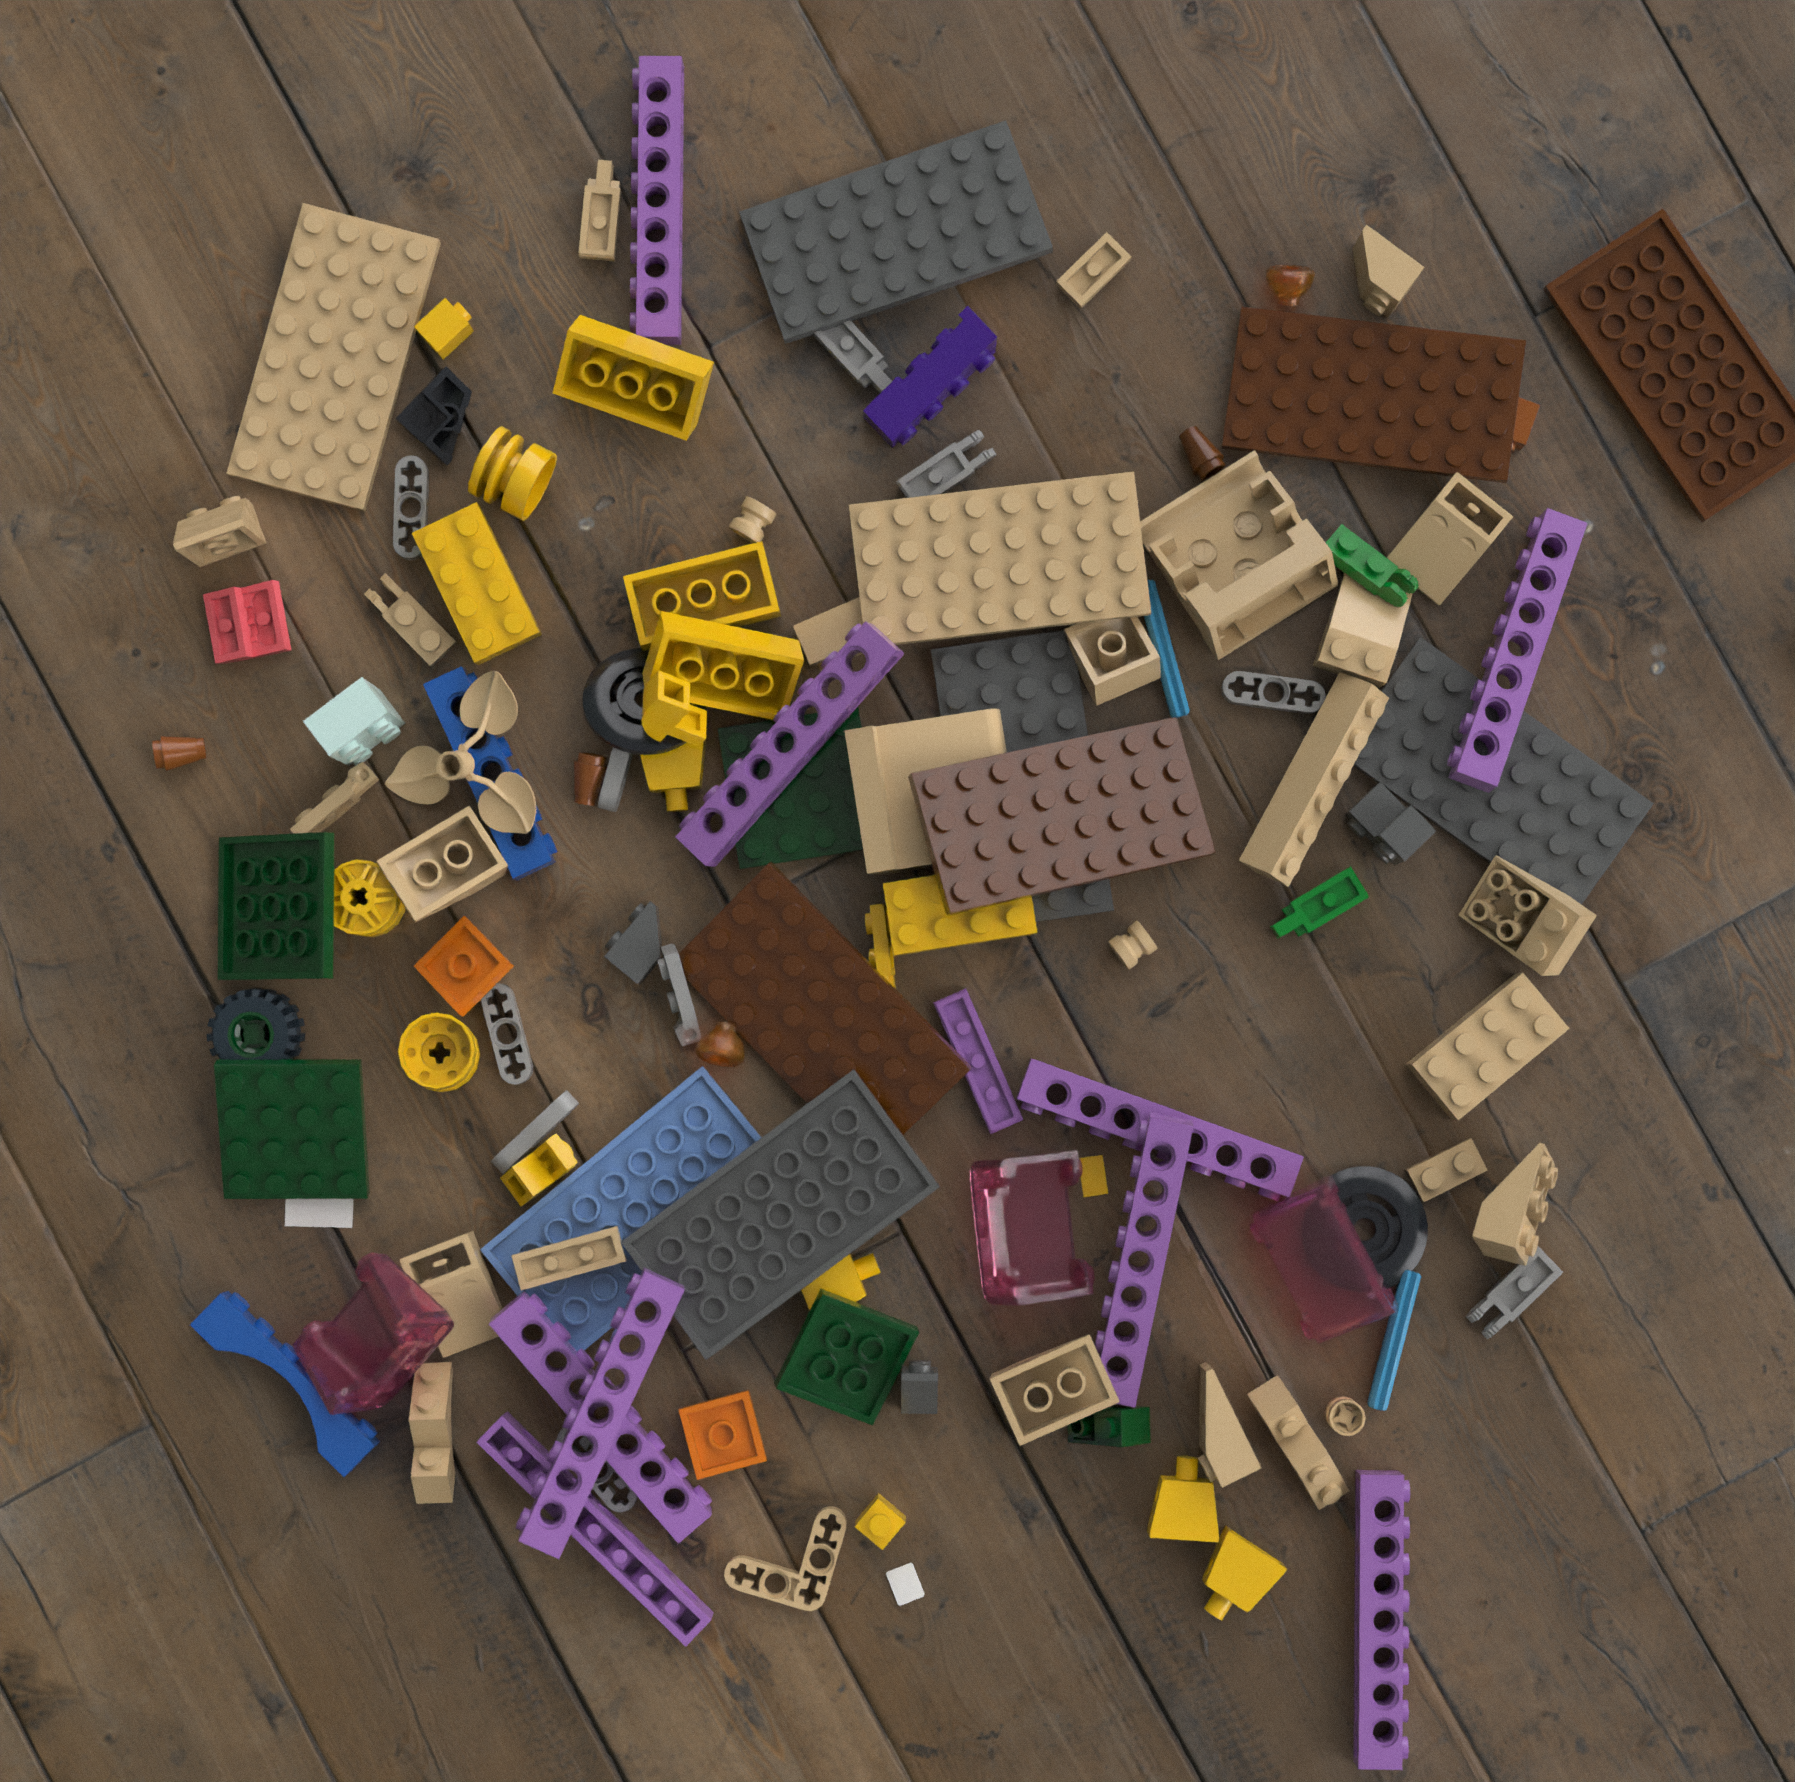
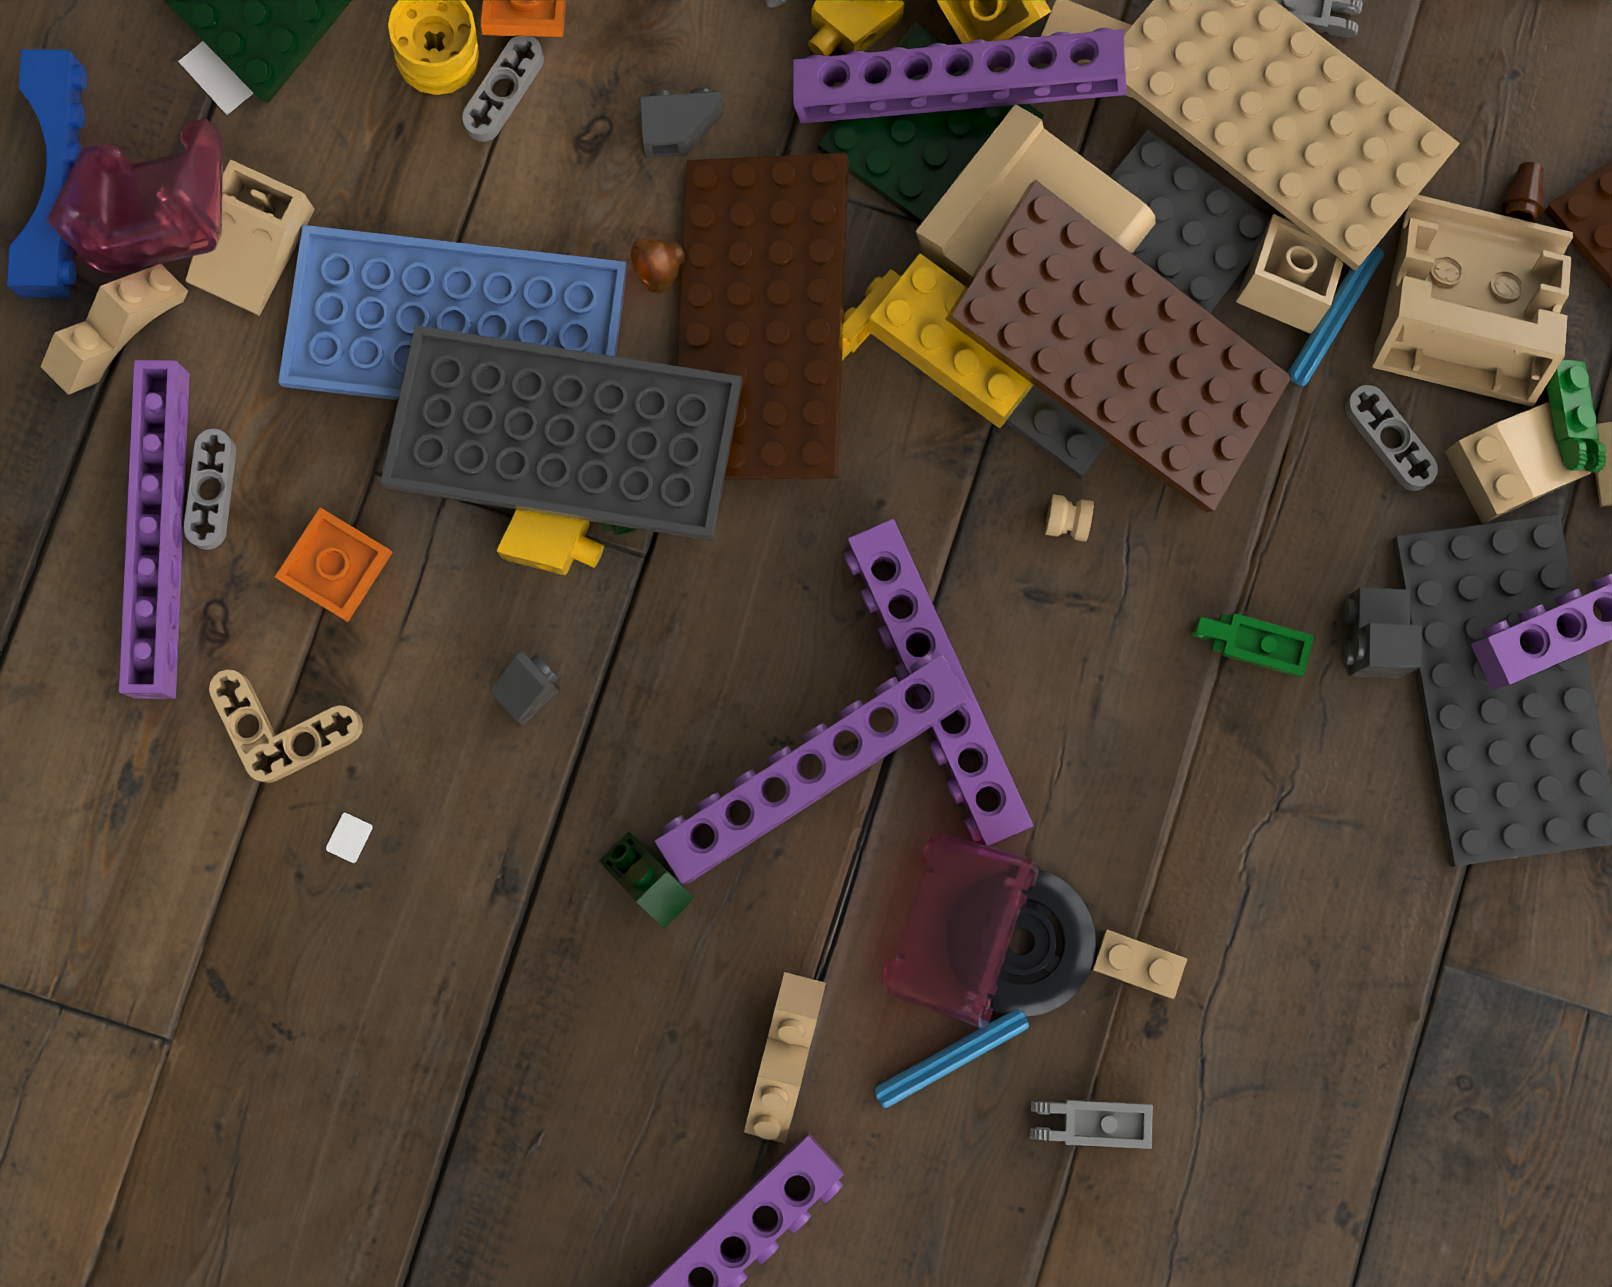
camera: 40 degrees right, 5 degrees down
medium lavender brick [489,1290,712,1544] -> none
light grey beam [491,1090,579,1175] -> none
yellow brick [500,1133,578,1207] -> none
tan plate [511,1226,627,1290] -> none
medium lavender brick [515,1268,685,1559] -> none
light grey hinge [657,944,702,1046] -> none
dark green plate [774,1289,919,1426] -> none
yellow brick [855,1493,906,1550] -> none
medium lavender tile [933,989,1023,1134] -> none
clear pink windscreen [970,1150,1095,1306] -> none
tan slope [990,1334,1120,1446] -> none
yellow sticker [1078,1155,1108,1197] -> none
yellow torso [1147,1456,1219,1542] -> none
tan slope [1197,1362,1261,1488] -> none
yellow torso [1202,1526,1287,1621] -> none
tan brick [1239,672,1389,887] -> none
tan wheel [1325,1396,1365,1436] -> none
tan brick [1405,973,1570,1120] -> none
tan slope [1458,856,1597,976] -> none
tan slope [1472,1143,1558,1266] -> none

